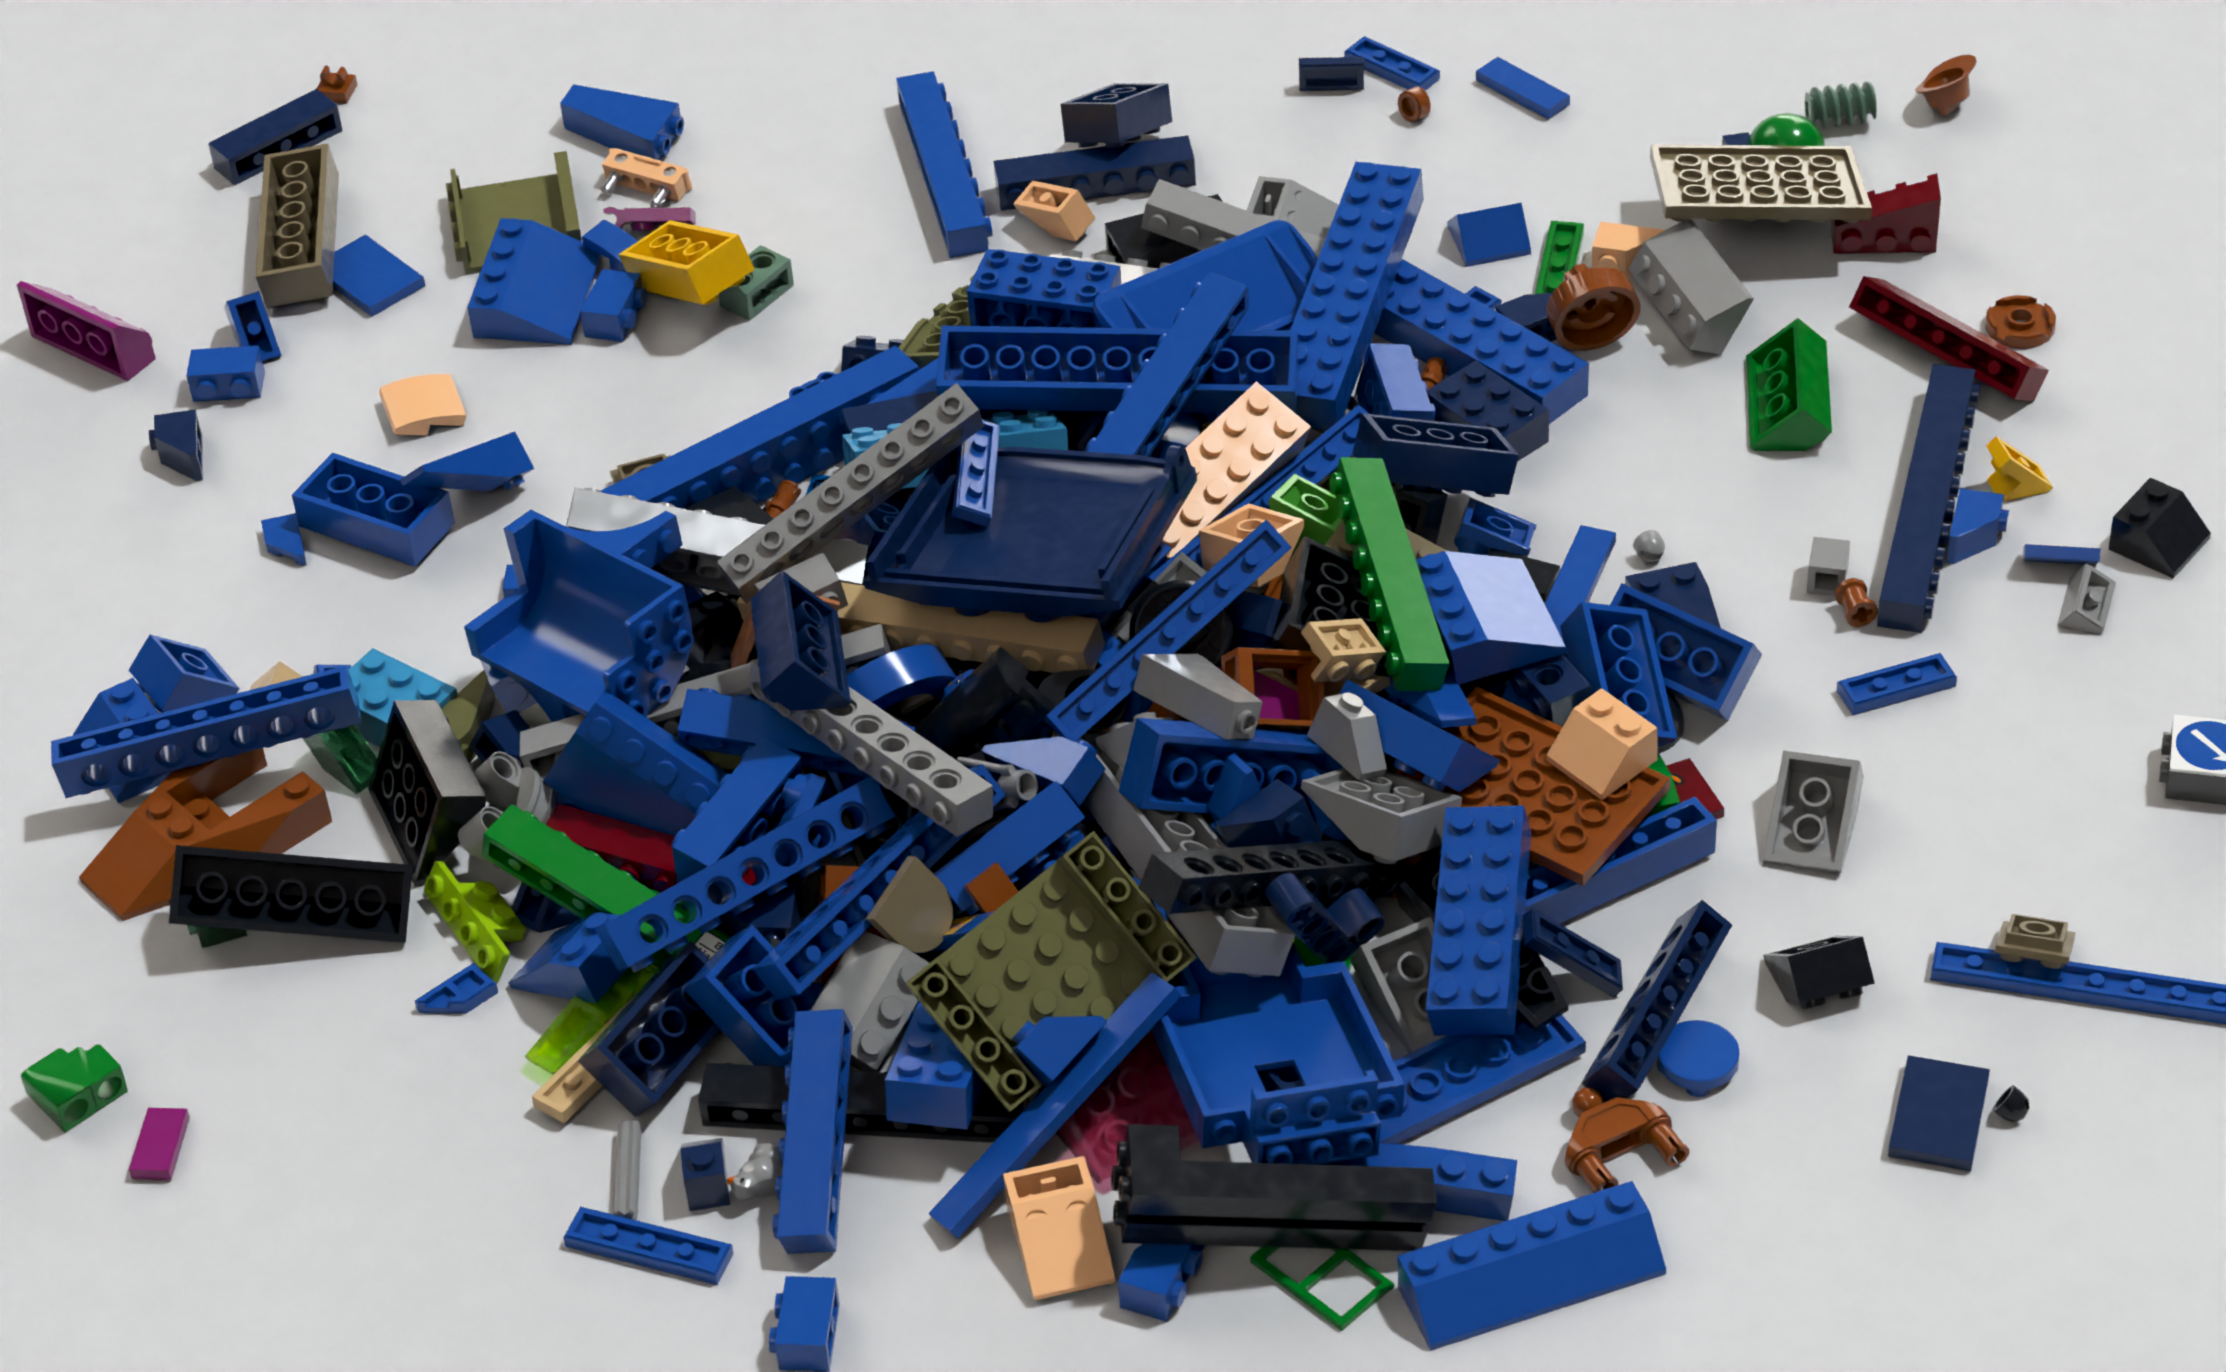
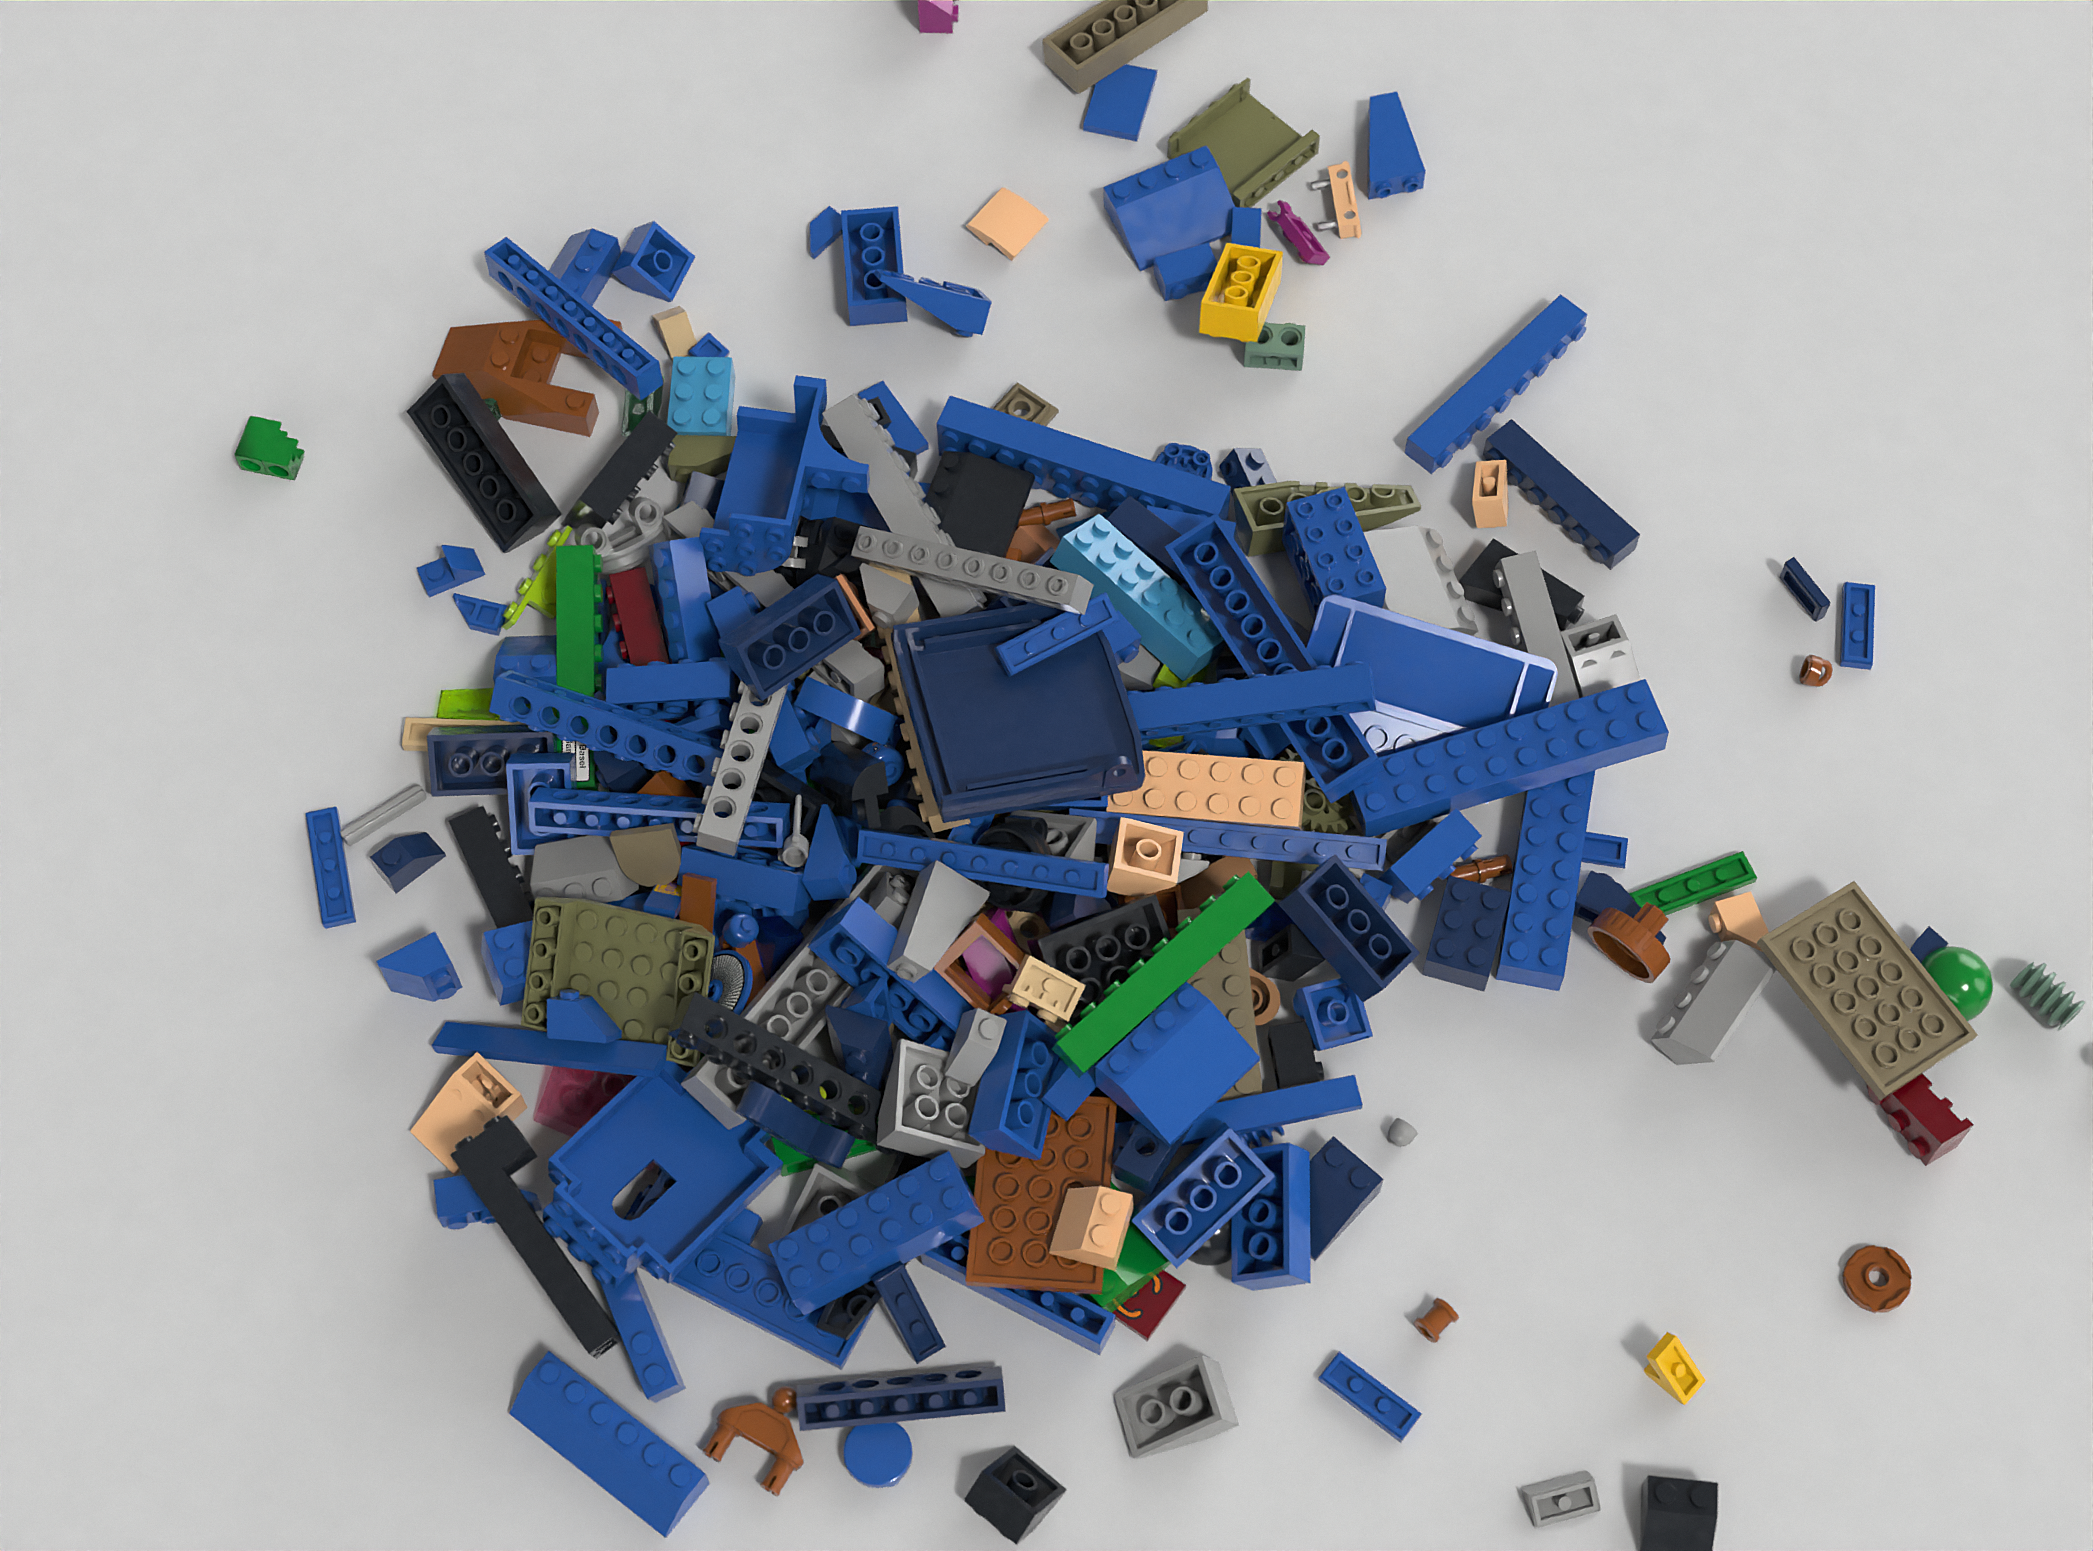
camera: 55 degrees right, 20 degrees up
magenta tile [129,1107,190,1180] -> none
dark blue slope [149,409,203,481] -> none
blue brick [186,345,265,402] -> none
blue slope [224,291,281,361] -> none
light grey animal [726,1143,783,1200] -> none
blue brick [769,1276,840,1372] -> none
blue brick [772,1009,853,1254] -> none
dark blue brick [1060,83,1173,148] -> none
green window [1250,1247,1395,1331] -> none
bright green slope [1268,473,1343,554] -> none
blue slope [1447,202,1531,267] -> none
blue tile [1476,57,1570,119] -> none
green slope [1746,318,1832,451] -> none
light grey brick [1807,537,1850,596] -> none
dark red brick [1849,276,2049,402] -> none
dark blue brick [1877,364,1980,633] -> none
blue slope [1947,488,2009,564] -> none
blue tile [2023,544,2101,565] -> none
none -> blue slope [376,932,463,1002]
none -> blue slope [417,545,485,597]

